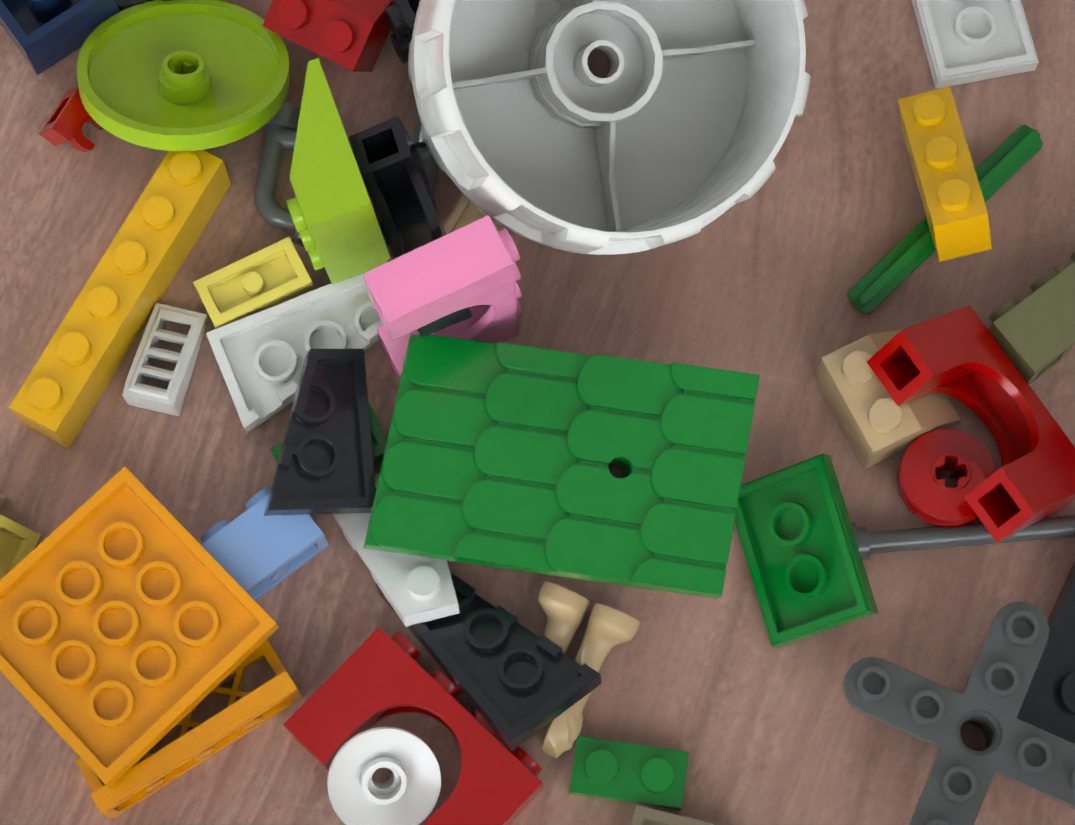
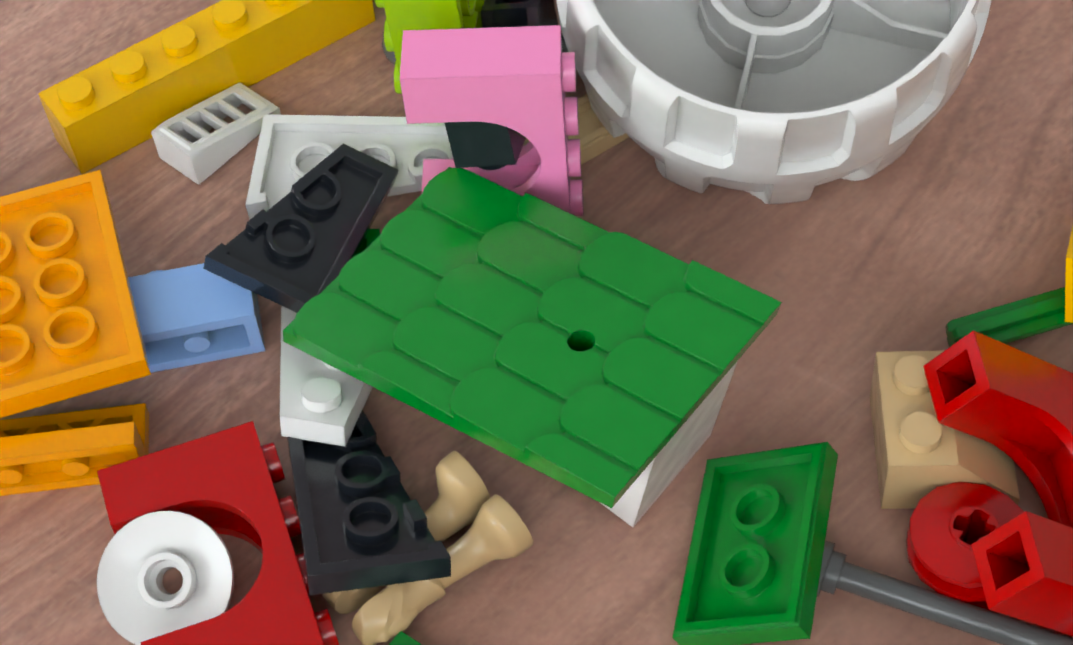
camera: 30 degrees right, 20 degrees down
light yellow plate [193,237,314,329] -> none

